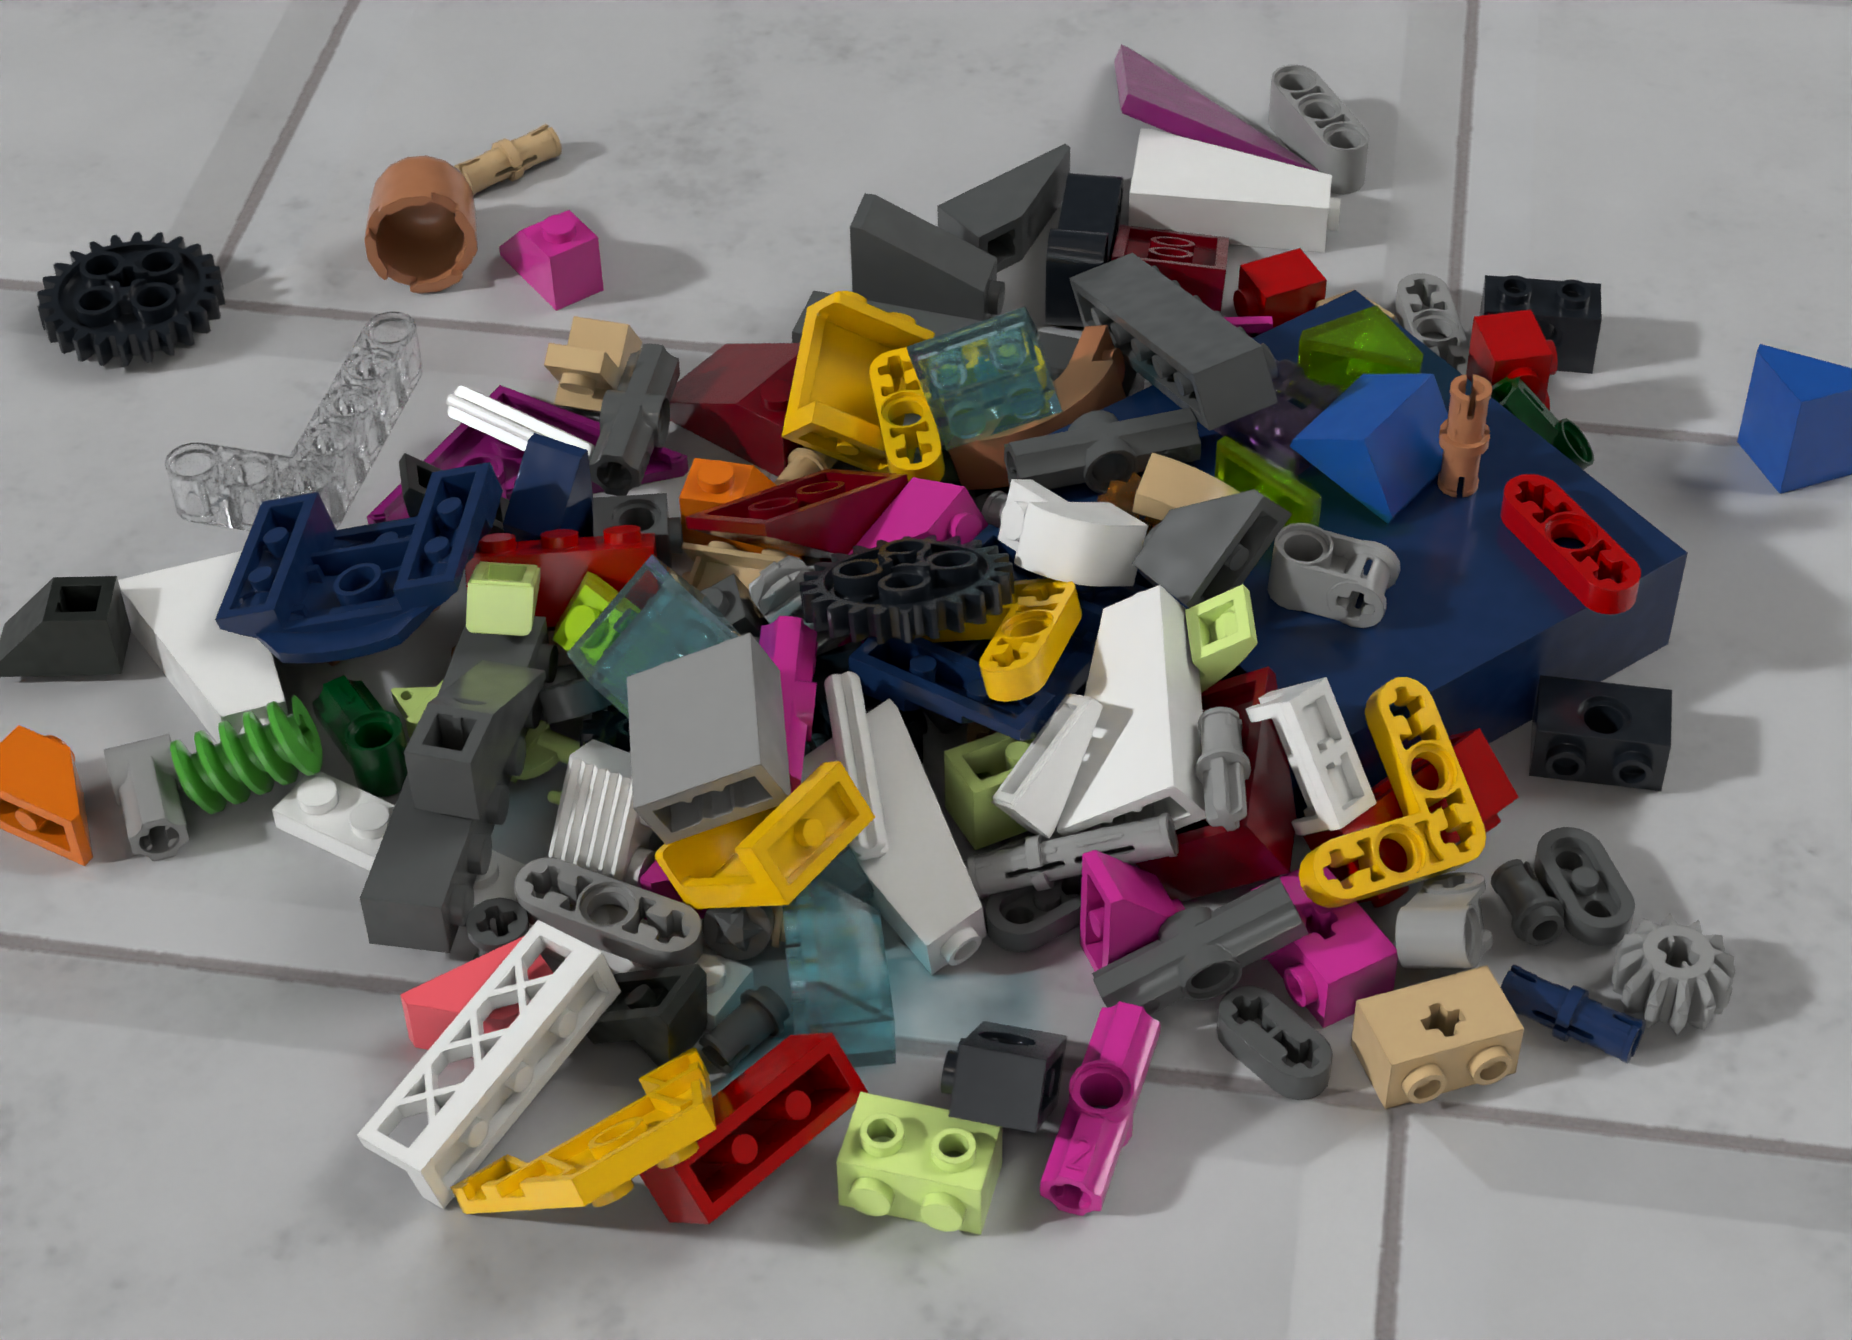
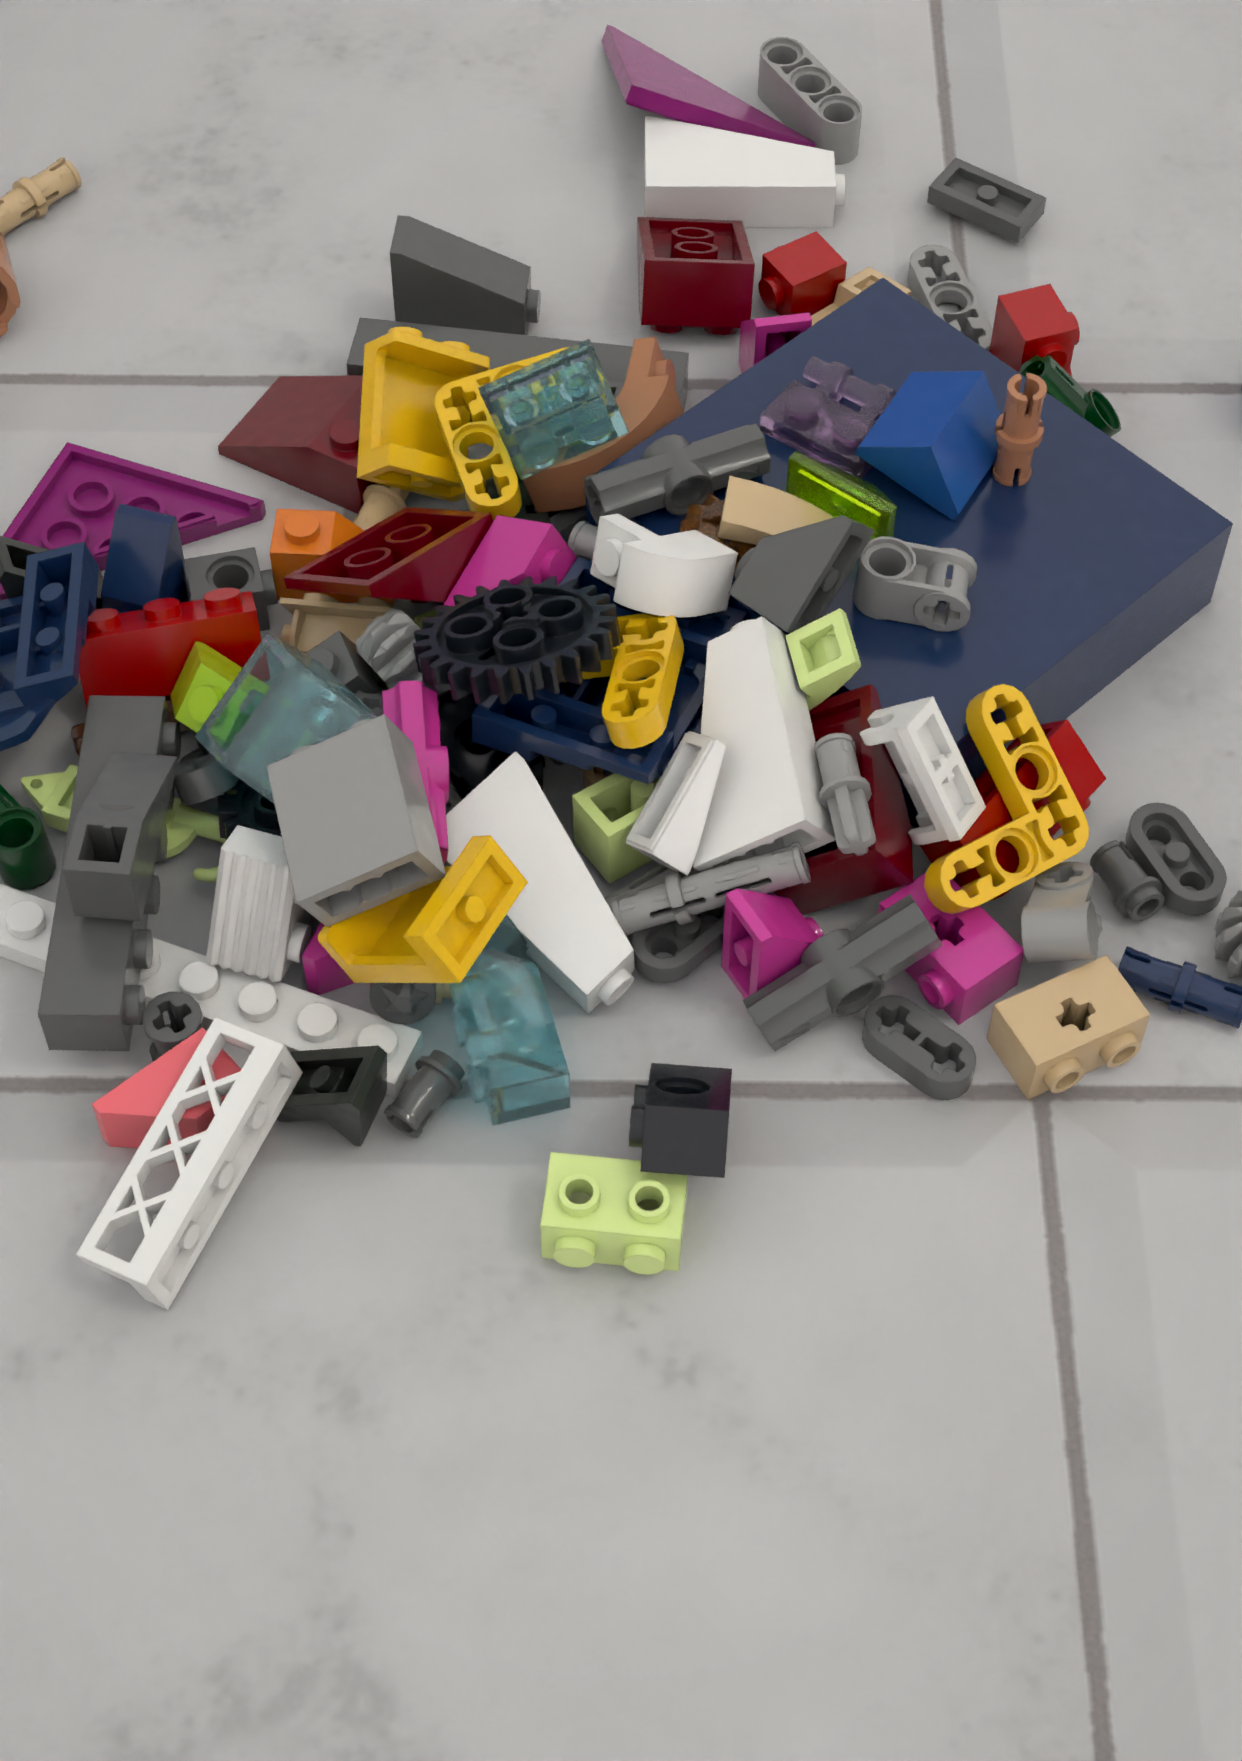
camera: 10 degrees left, 10 degrees up
white axle [446,386,595,462] -> none
yellow wing [450,1047,716,1214] -> none
yellowish green slope [466,561,541,636] -> none
dark pink slope [499,210,604,311] -> none
light grey beam [514,857,703,969] -> none
tan brick [544,316,642,413] -> none
dark grey piece [589,343,680,496] -> none
red brick [639,1033,869,1224] -> none
white axle [824,671,889,860] -> none
dark grey slope [937,144,1070,272] -> none
dark pink piece [1040,1001,1161,1216] -> none
black beam [1045,173,1123,327] -> none
dark grey brick [1069,253,1278,431] -> none
clear neon green slope [1296,305,1424,394] -> none
black brick [1479,275,1602,374] -> none
red beam [1500,474,1641,615] -> none
black brick [1529,675,1672,791] -> none
none -> dark grey plate [927,158,1046,243]

